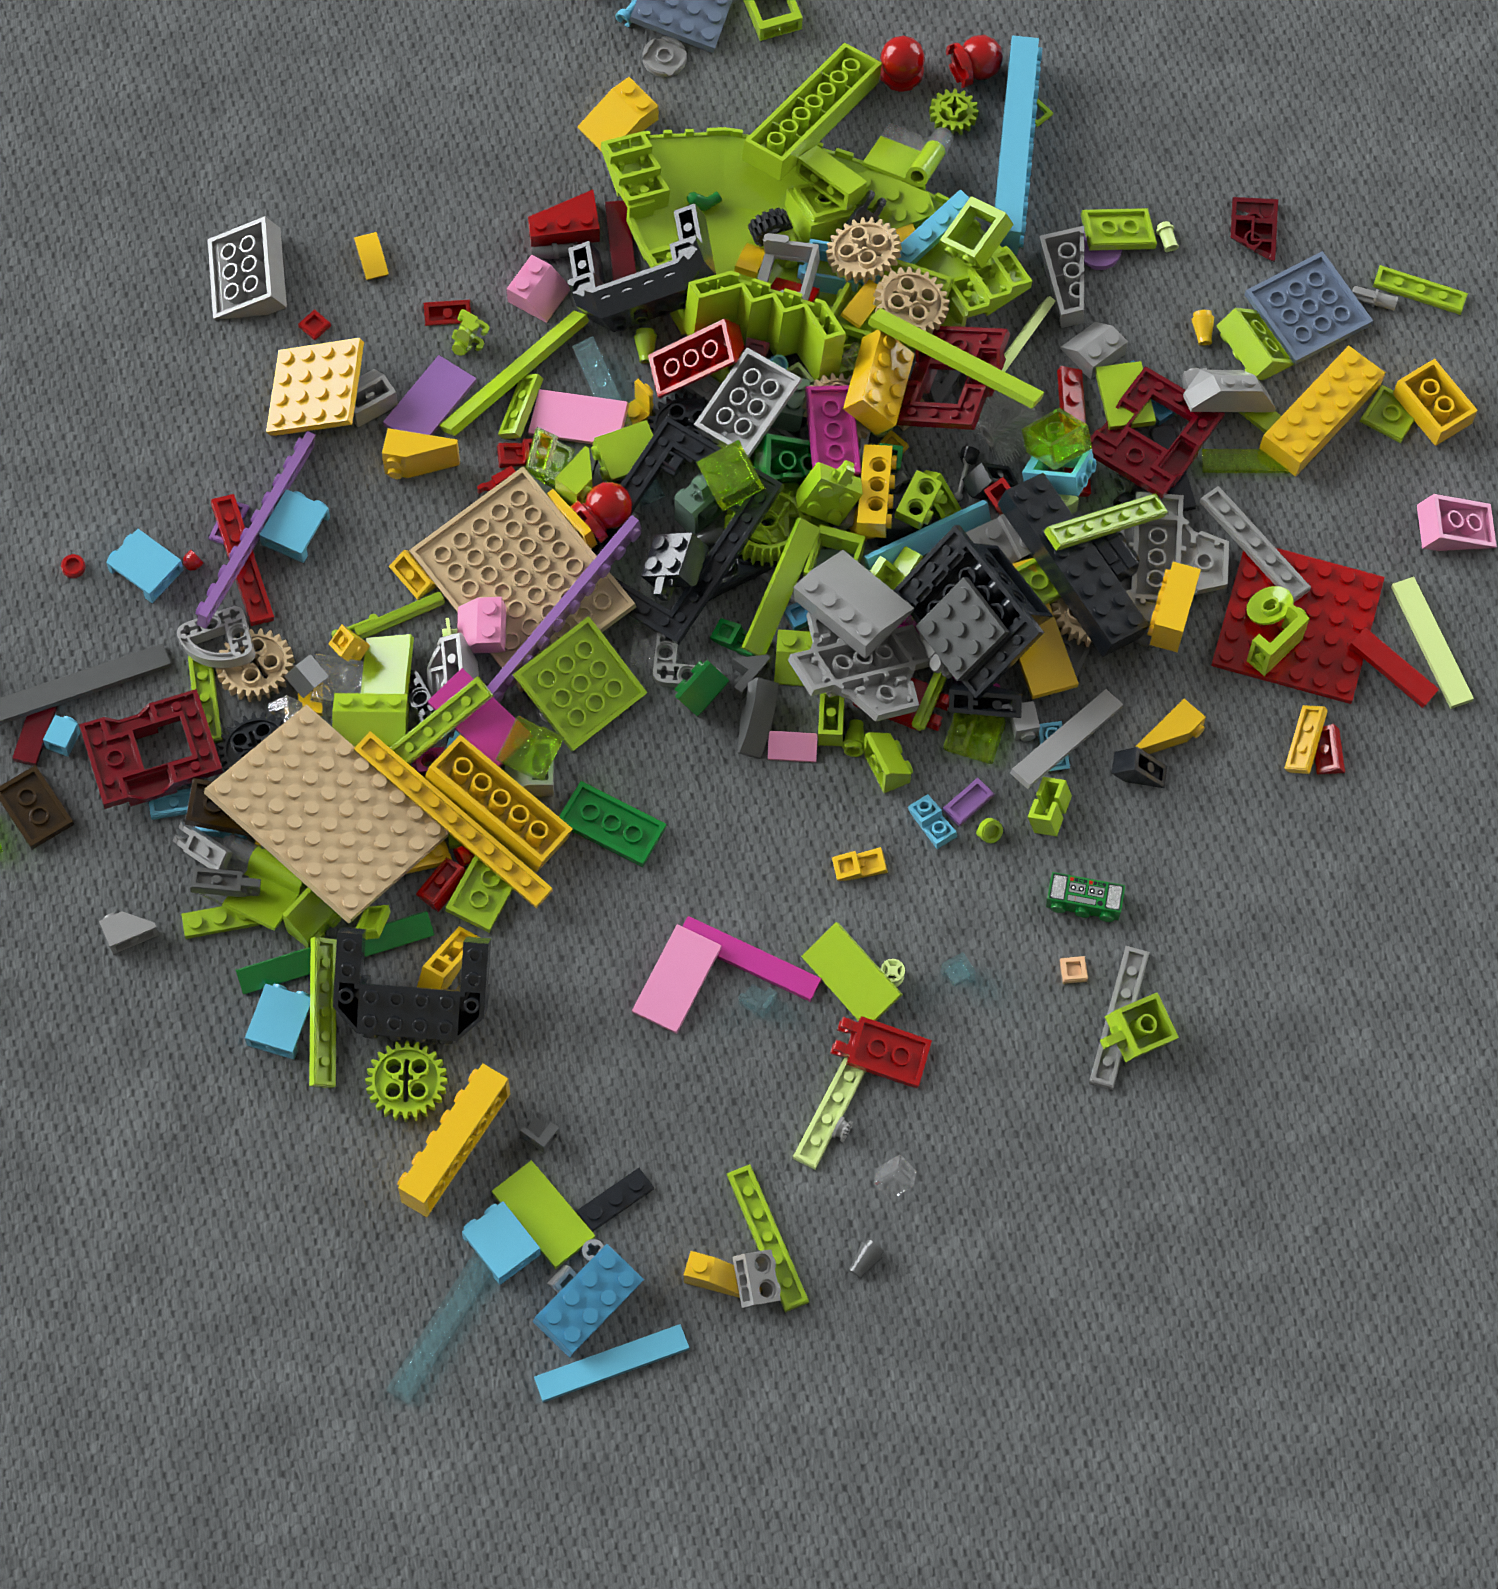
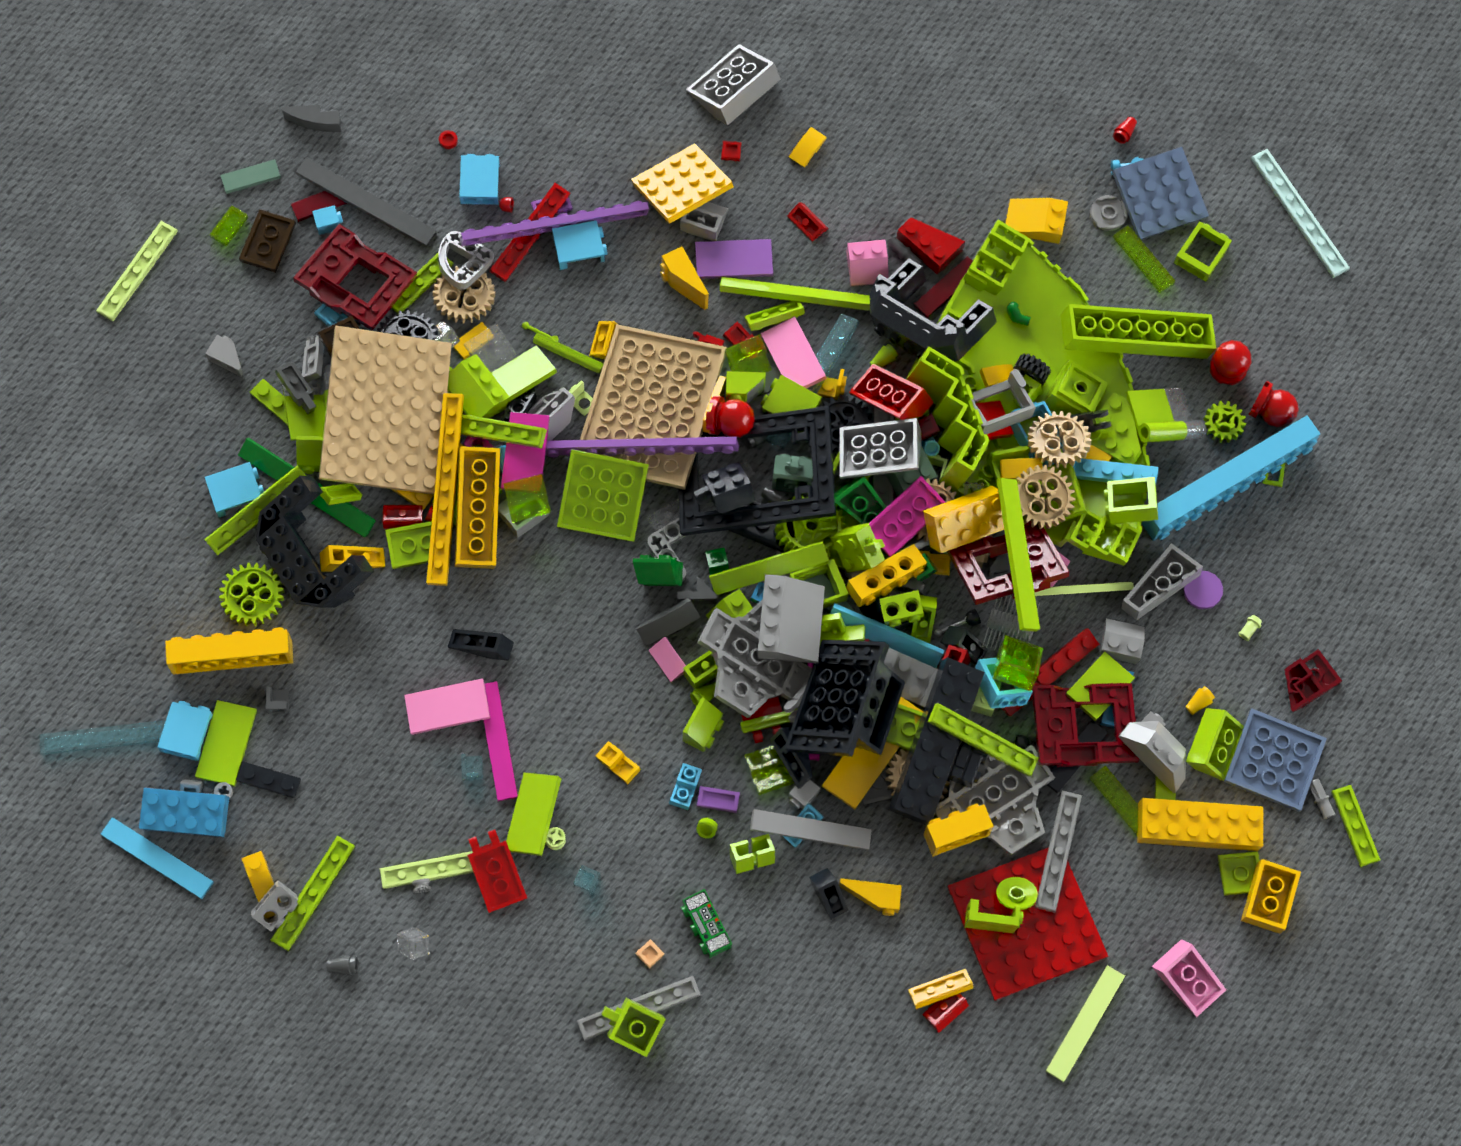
camera: 50 degrees right, 5 degrees up
panel [284,654,328,698] -> none
yellow slope [328,624,370,664] -> none
lime piece [452,309,489,356] -> none
bright pink slope [457,597,506,653] -> none
green plate [559,781,667,867] -> none
clear neon green brick [696,439,765,511] -> none
lime brick [795,145,867,211] -> none
dark grey plate [916,577,1010,681] -> none
lime tile [1081,208,1157,251] -> none
red tile [1349,627,1439,708] -> none
none -> black slope [448,629,514,661]
none -> clear neon green tile [1113,225,1175,293]

